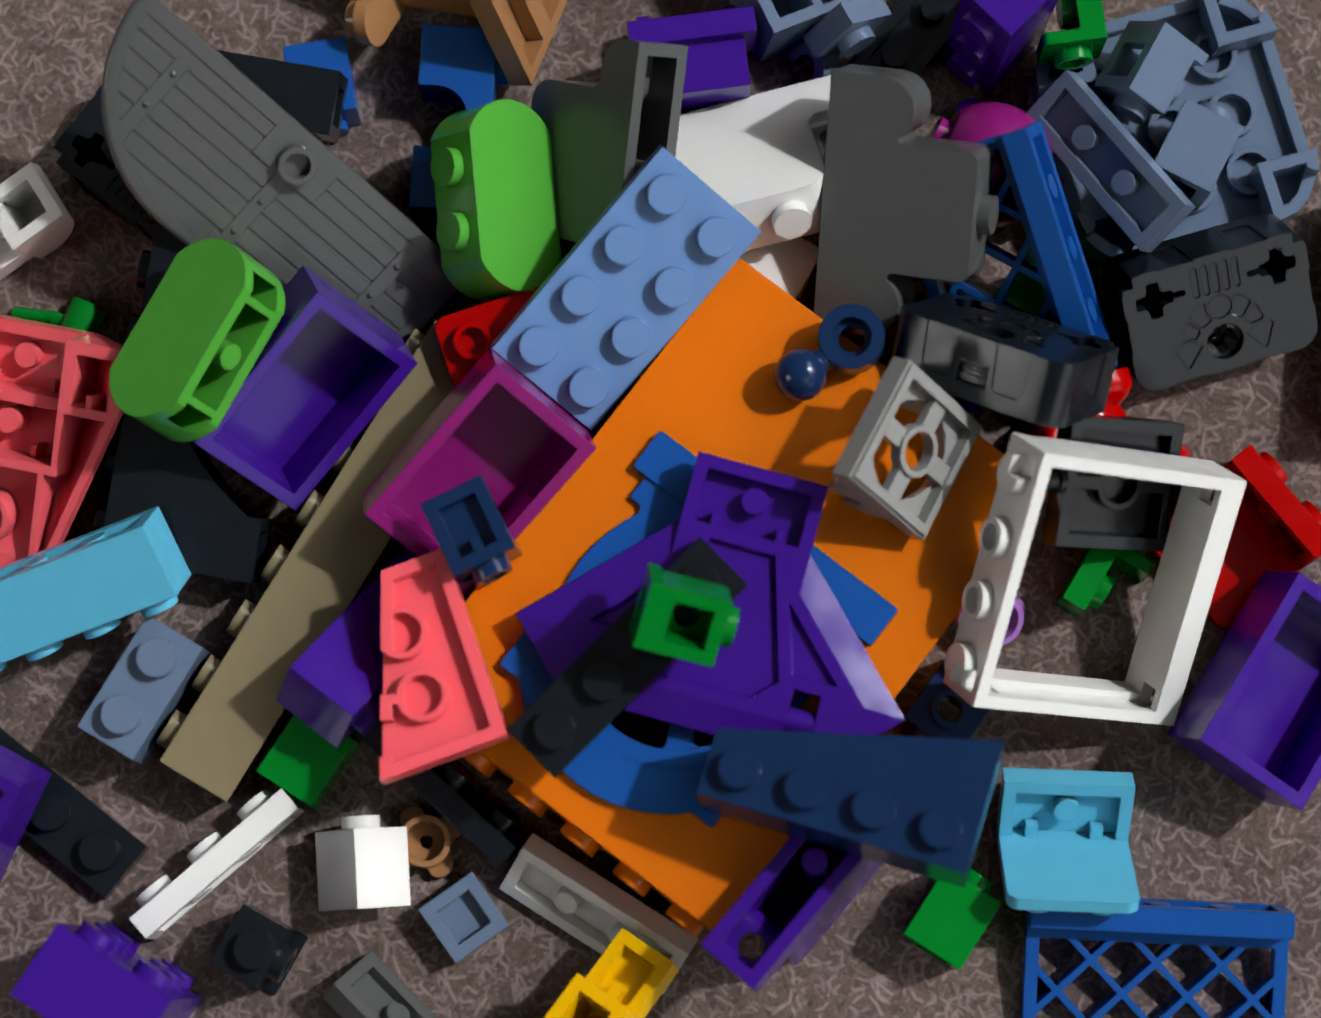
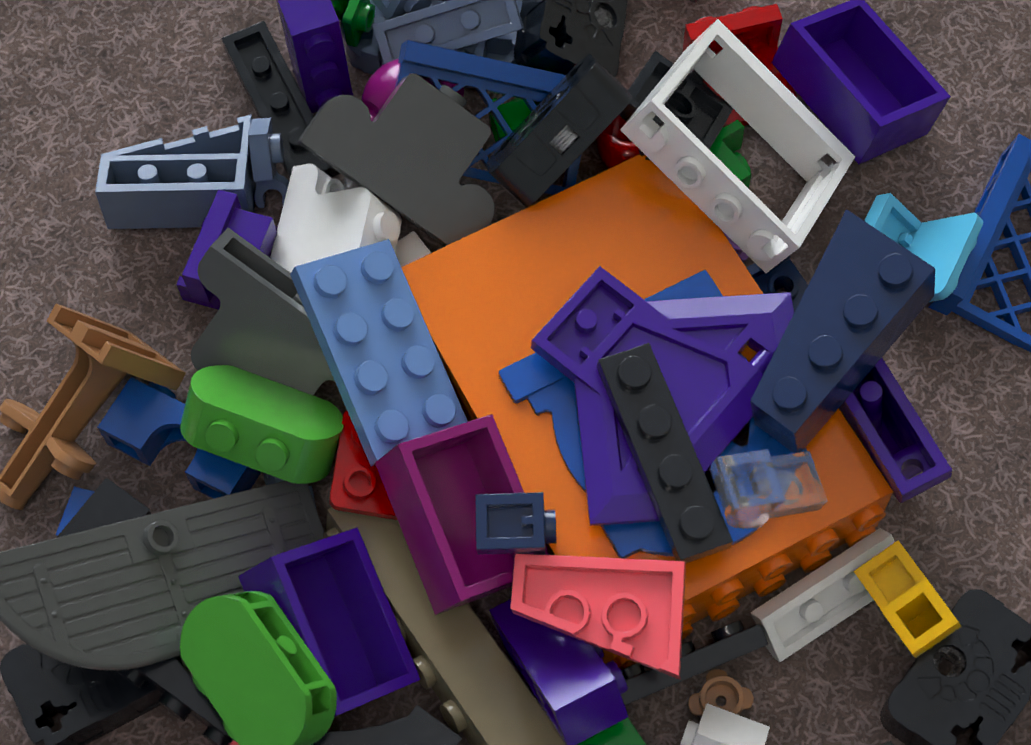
camera: 60 degrees left, 15 degrees down
sand blue plate [418,872,510,964] -> none
green brick [629,563,740,667] -> none
dark blue plate [774,304,885,401] -> none
light grey piece [828,356,983,541] -> none
green brick [899,869,1002,970] -> none
none -> clear brick [710,449,828,529]

